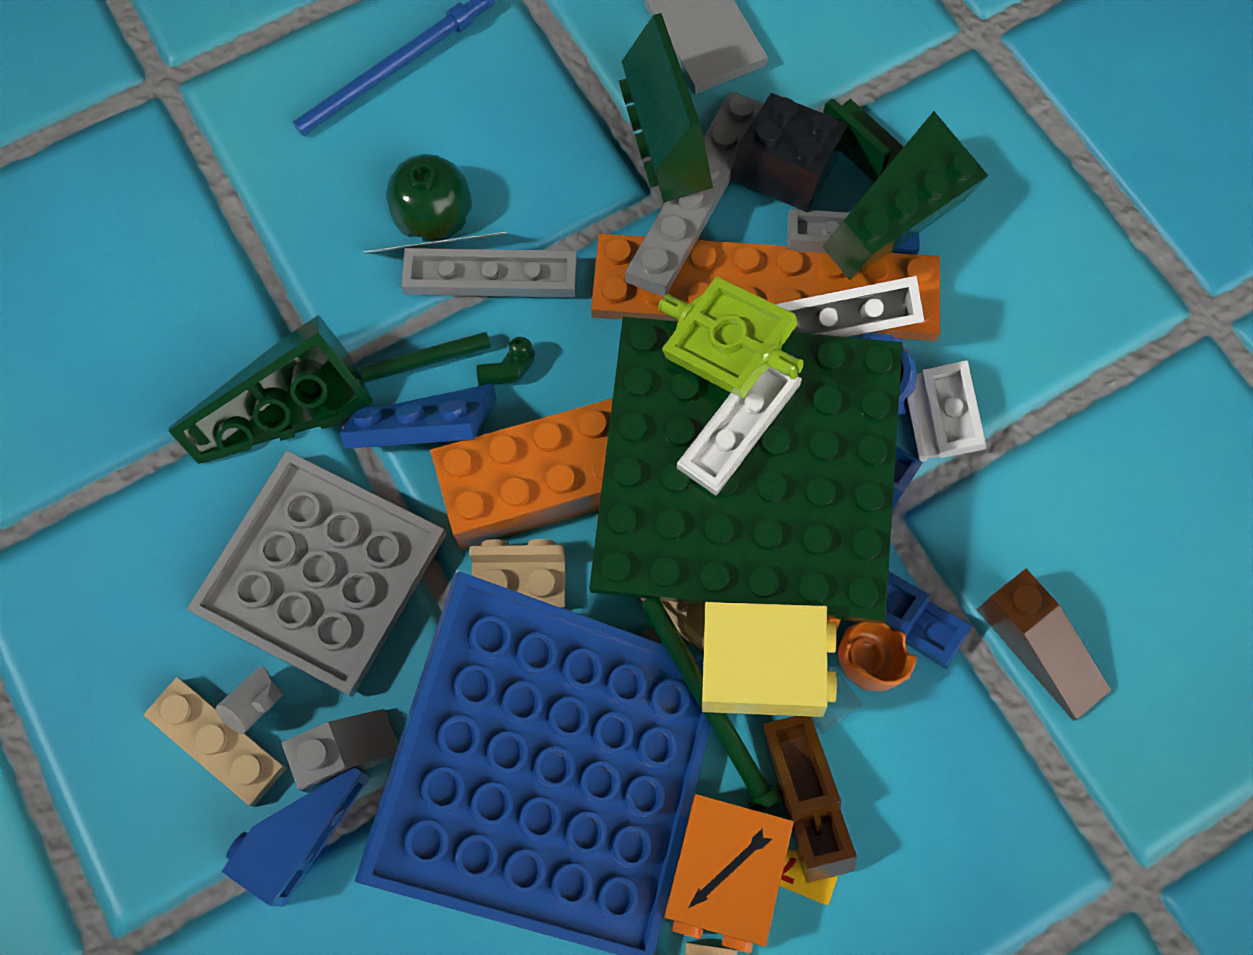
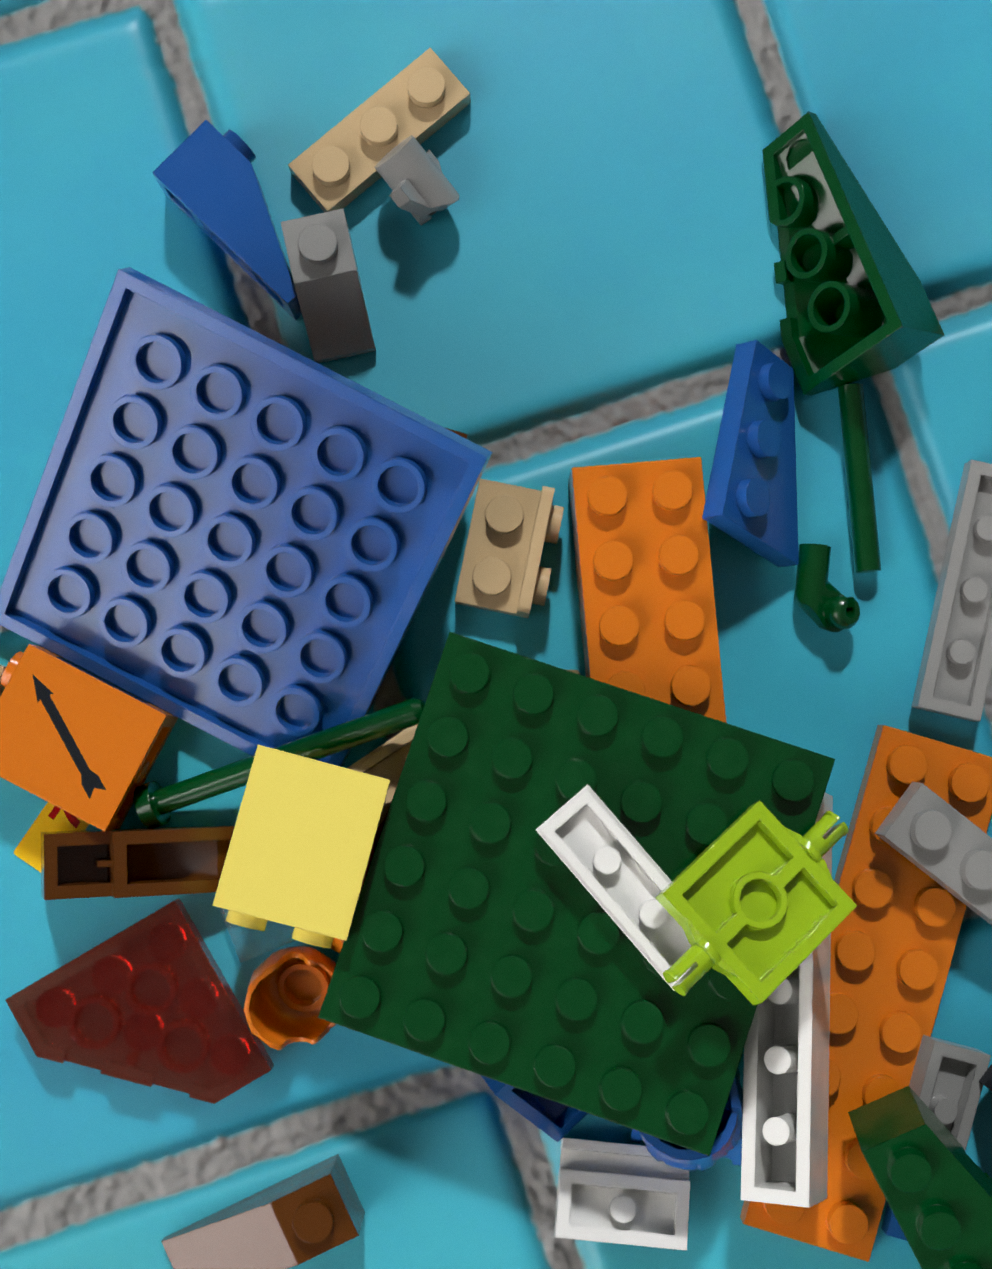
camera: 100 degrees right, 15 degrees up
light grey plate [187,451,447,698] -> none
blue slope [884,572,971,669] -> none
none -> clear red plate [5,898,274,1104]

